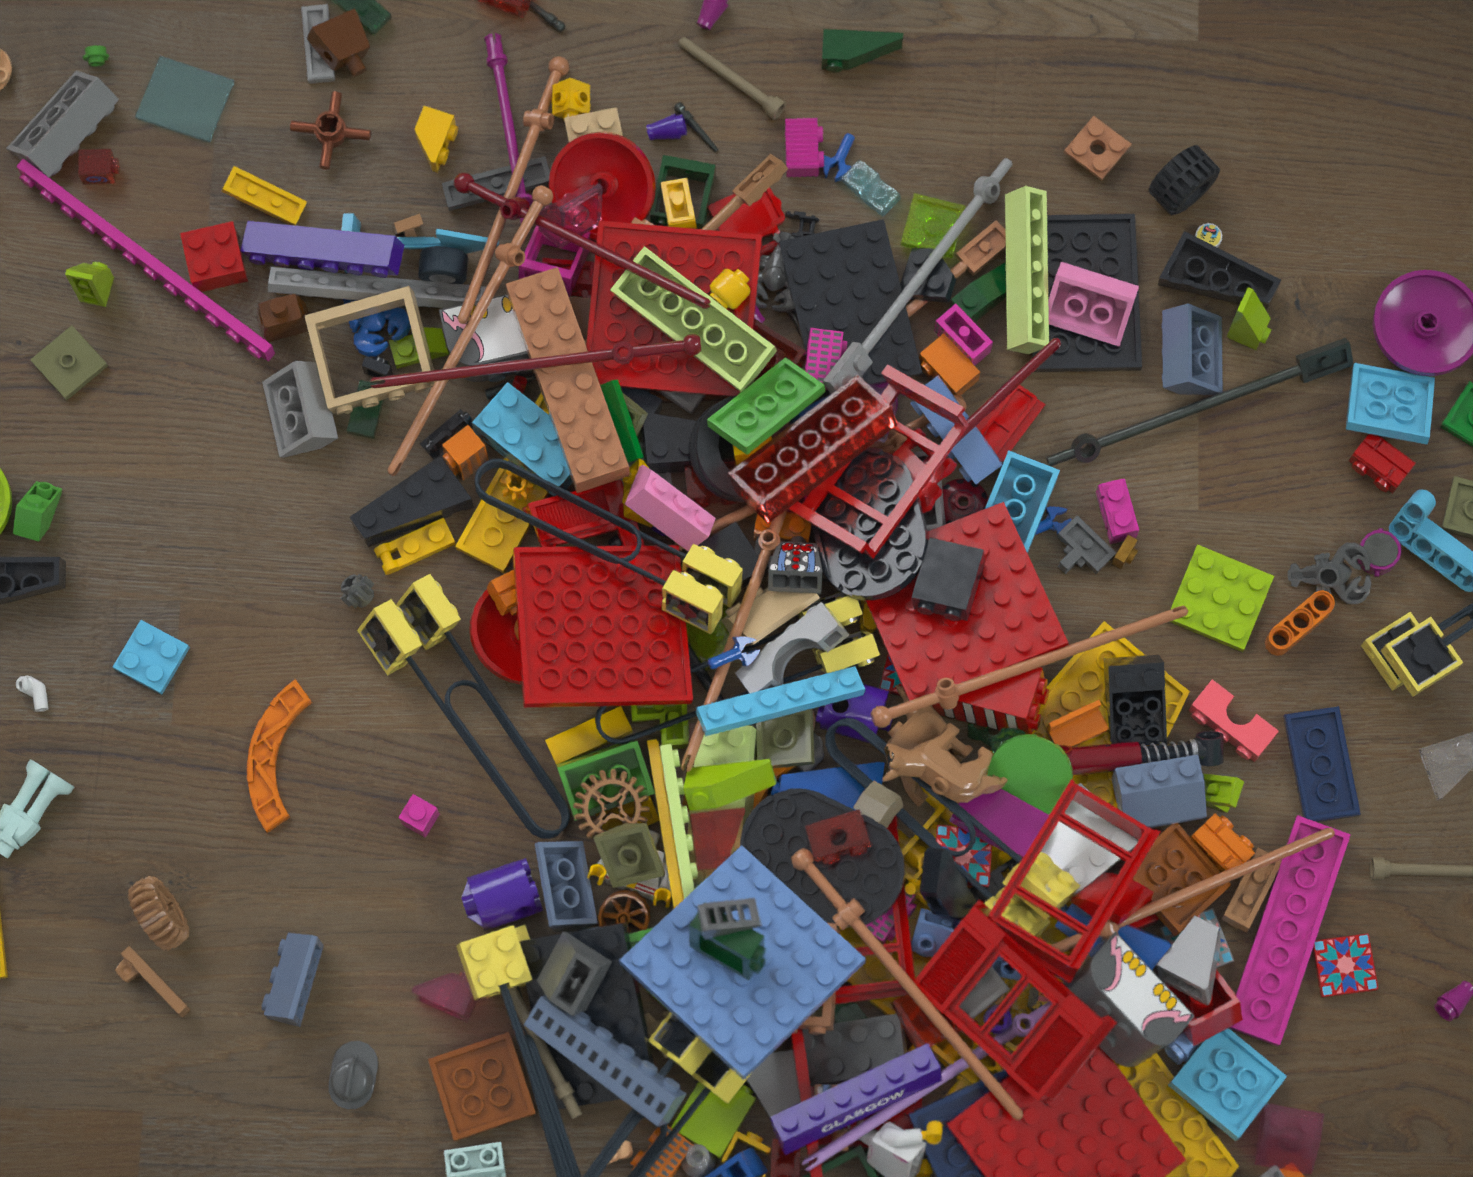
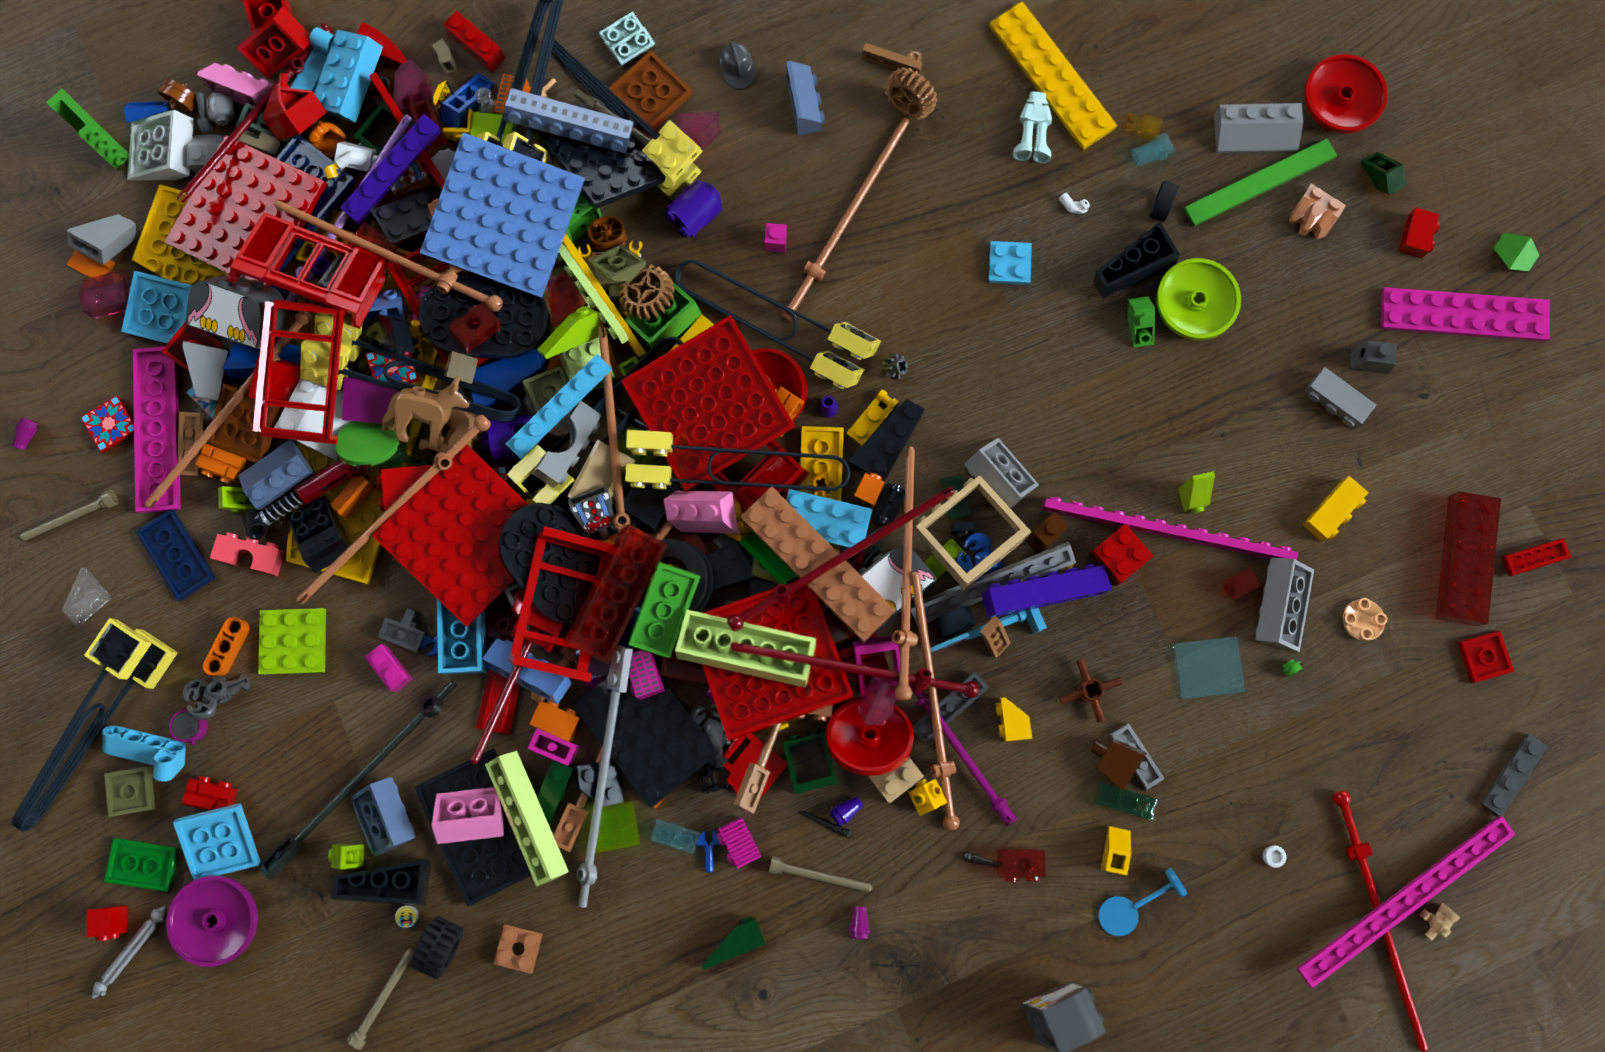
camera: 155 degrees right, 5 degrees up
olive plate [30,325,108,401] -> none
yellow hinge [222,166,307,226] -> none
orange tile [247,679,312,833] -> none
sand blue slope [535,841,598,933] -> none
dark grey slope [537,932,612,1016] -> none
yellow slope [660,178,696,229] -> none
dark green window [689,902,766,980] -> none
flat silver slope [698,898,762,939] -> none
blue bar [708,636,760,669] -> none
yellow head [710,269,750,309] -> none
black brick [912,538,985,621] -> none
pearl gold plate [1112,535,1138,569] -> none
none -> dark tan piece [346,949,414,1050]
none -> nougat bar [780,118,909,322]
none -> dark purple cone [818,396,838,418]

